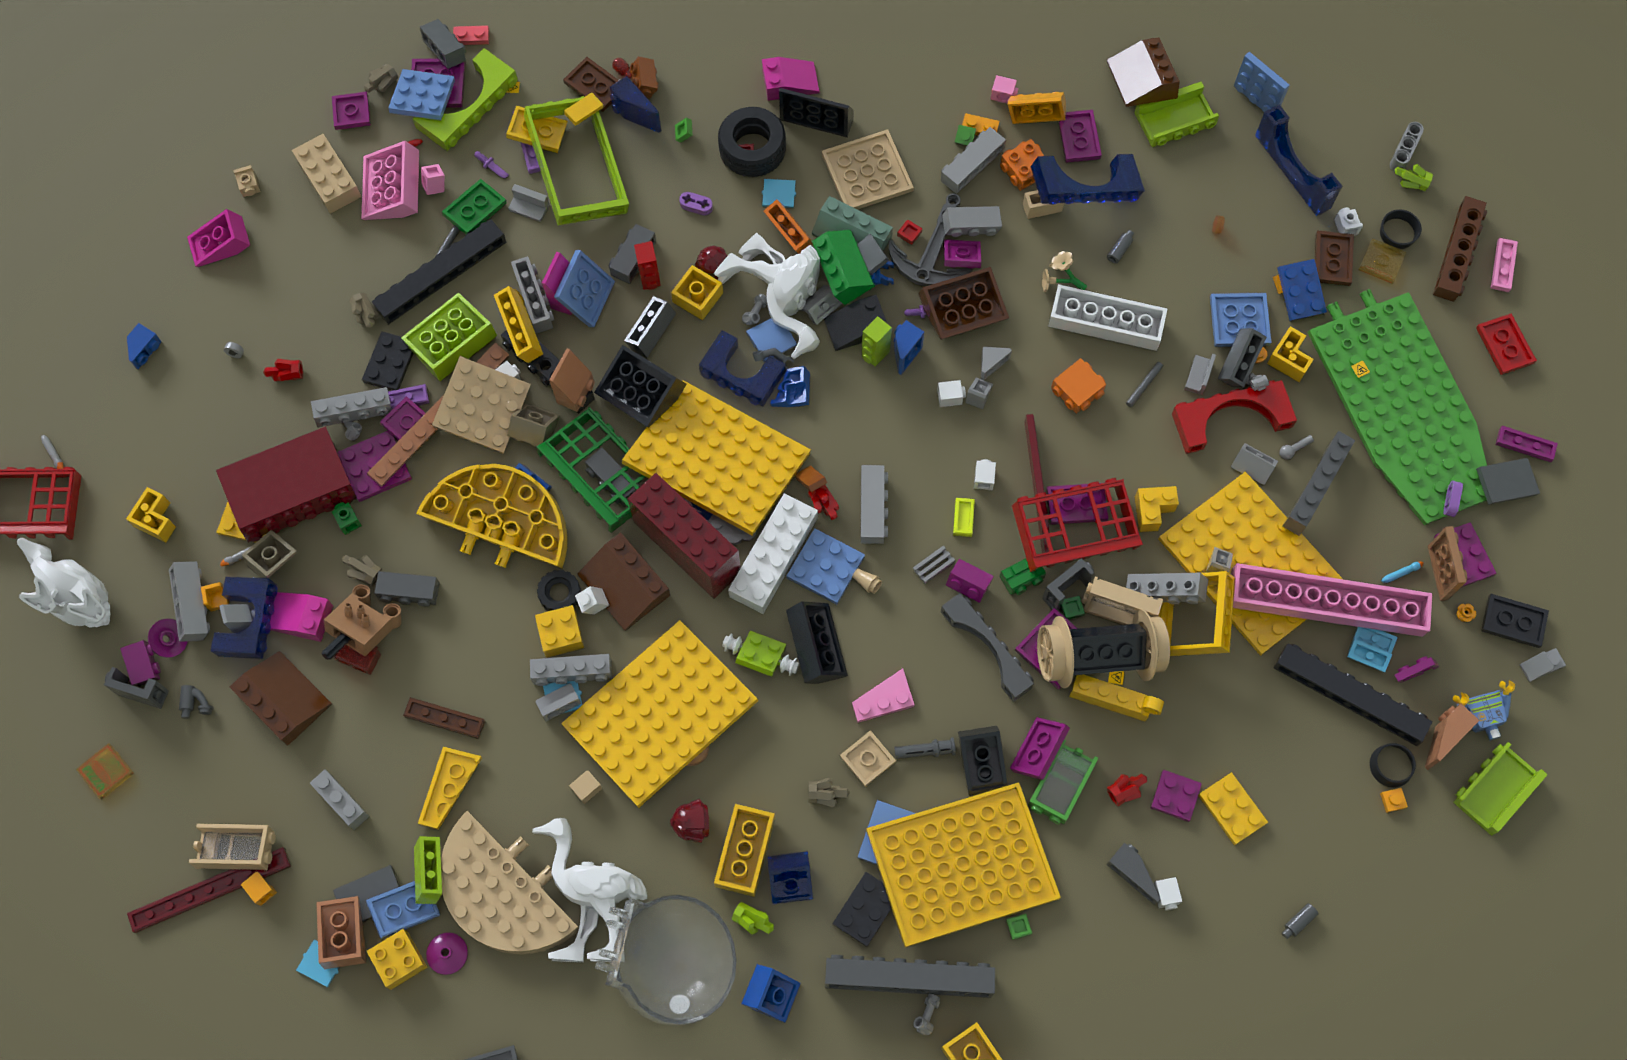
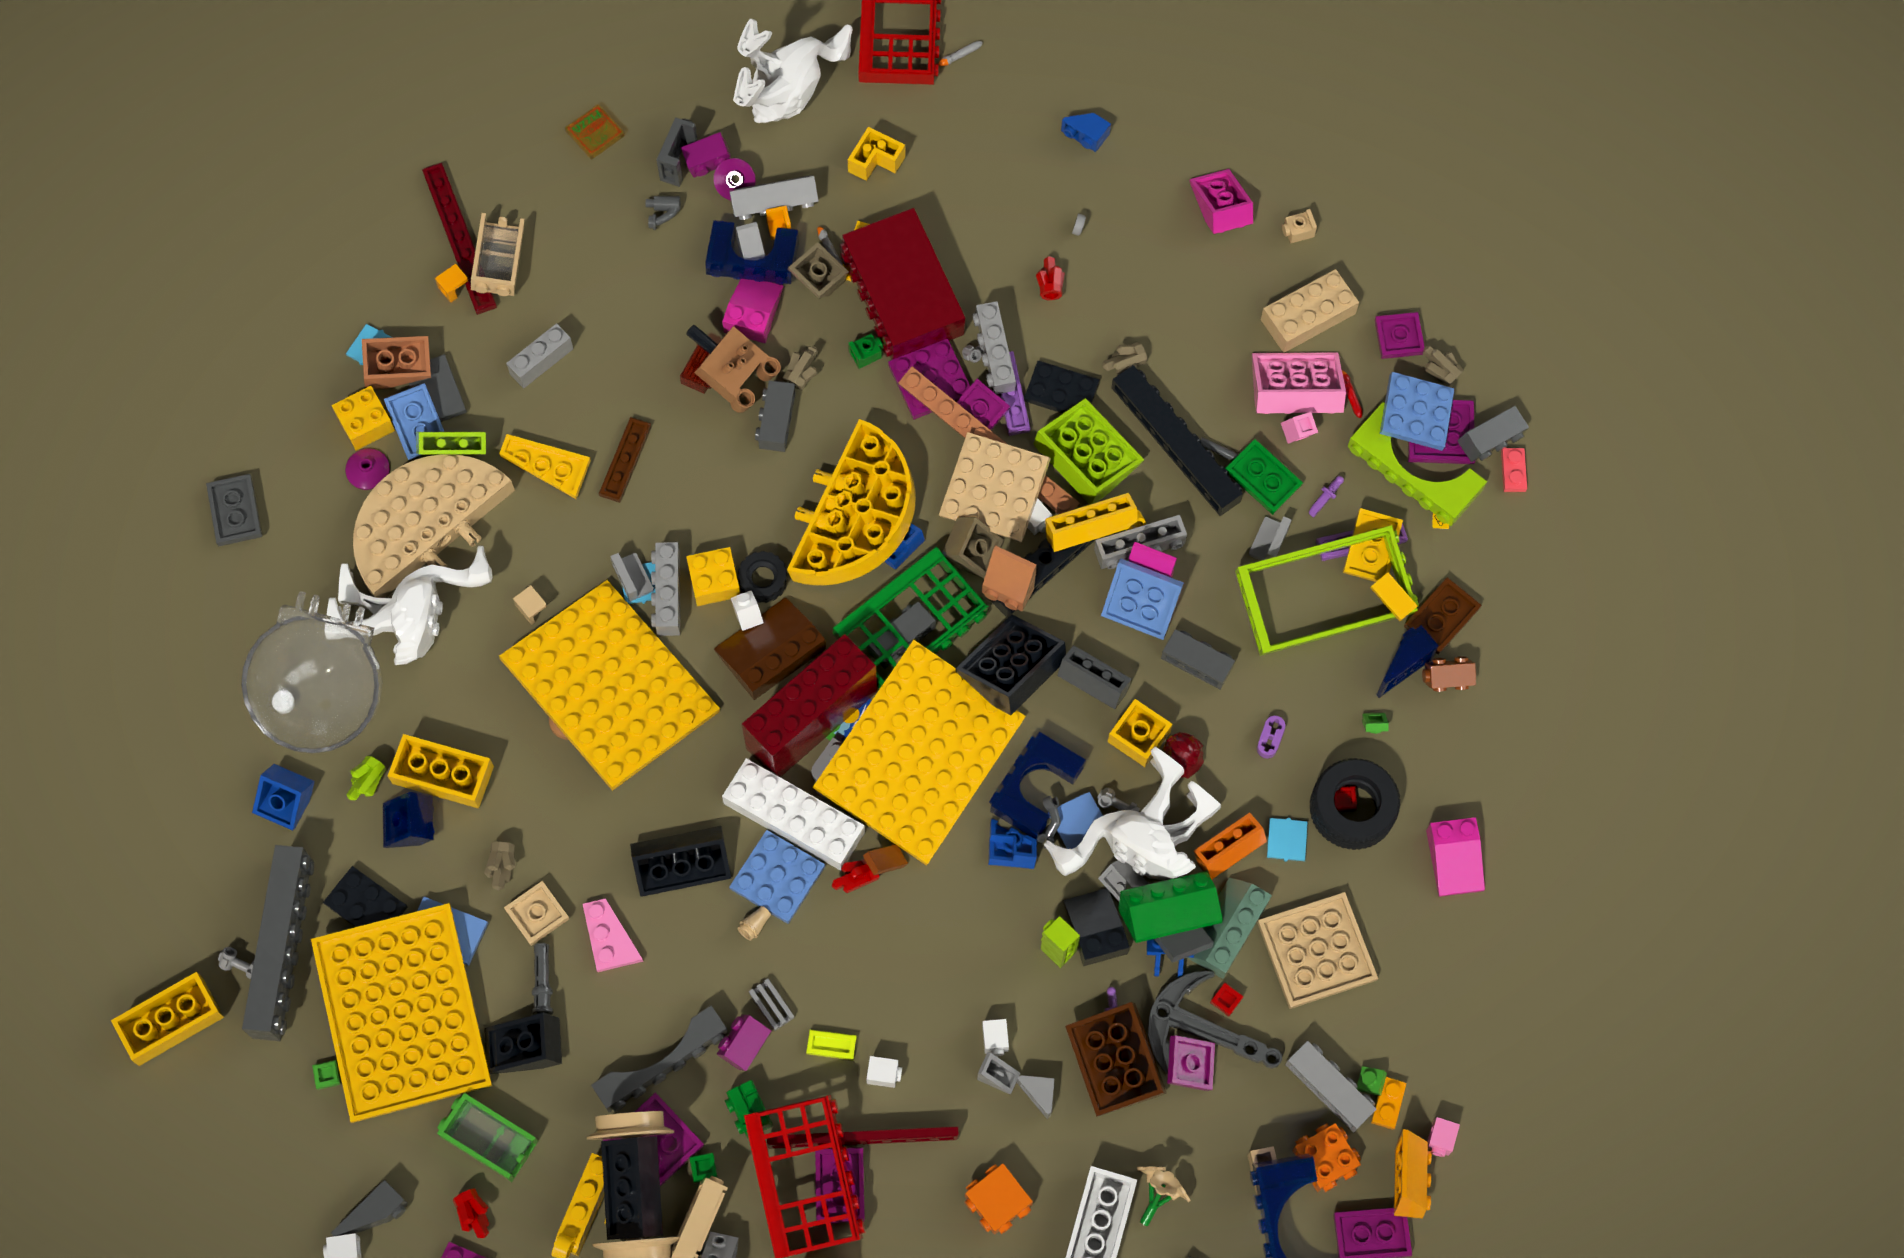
camera: 90 degrees right, 0 degrees up
reddish brown slope [229,651,332,746] -> none
clear red cylinder [612,58,632,79] -> none
red brick [634,241,661,290] -> none
dark red helmet [670,799,709,843] -> none
lime plate [722,631,800,677] -> none
black slope [779,88,854,138] -> none
light grey brick [861,465,888,544] -> none
blue slope [893,320,924,375] -> none
light grey brick [942,206,1002,237] -> none
magenta plate [1010,717,1070,780] -> none
dark grey panel [1042,558,1094,611] -> none

